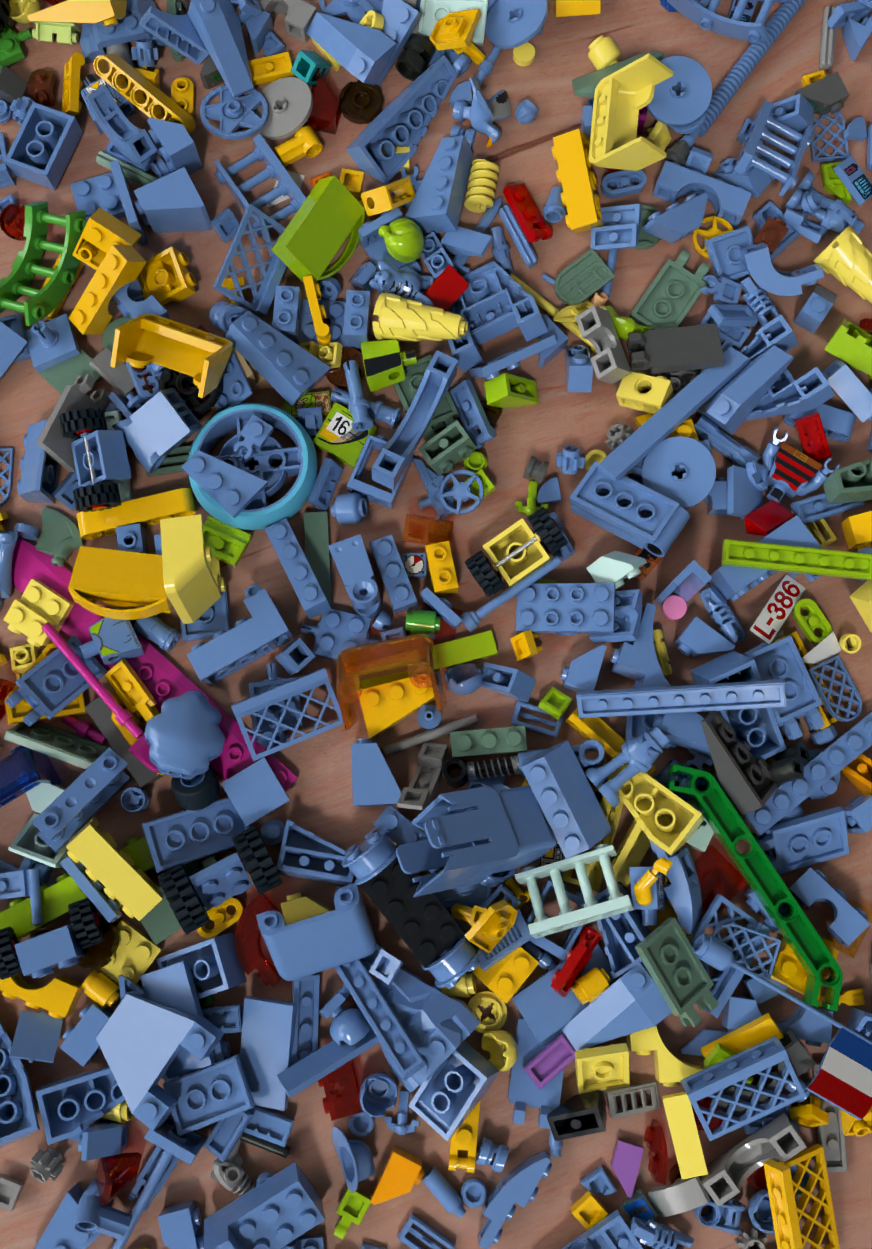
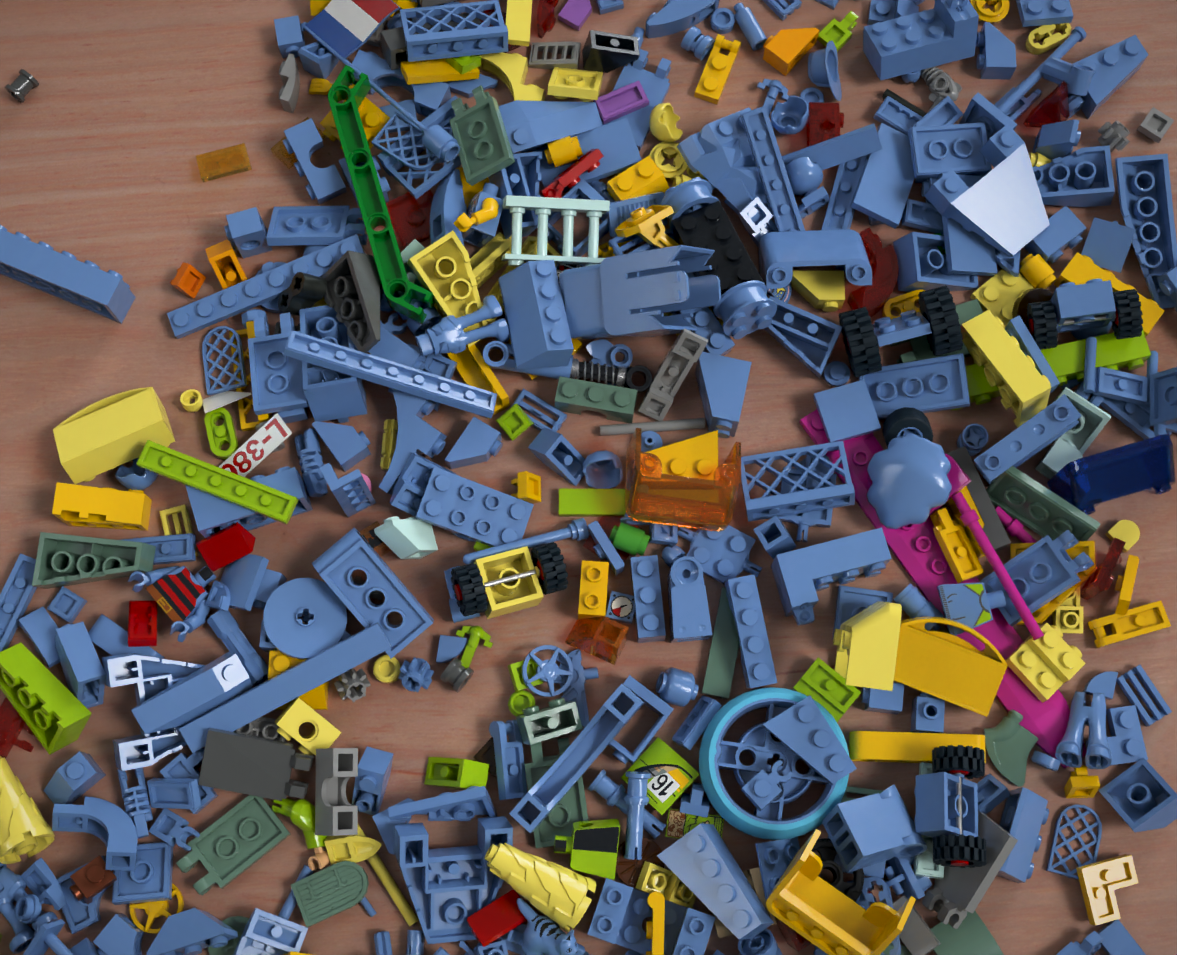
camera: 165 degrees left, 5 degrees down
medium blue slope [408,1040,499,1141] -> none

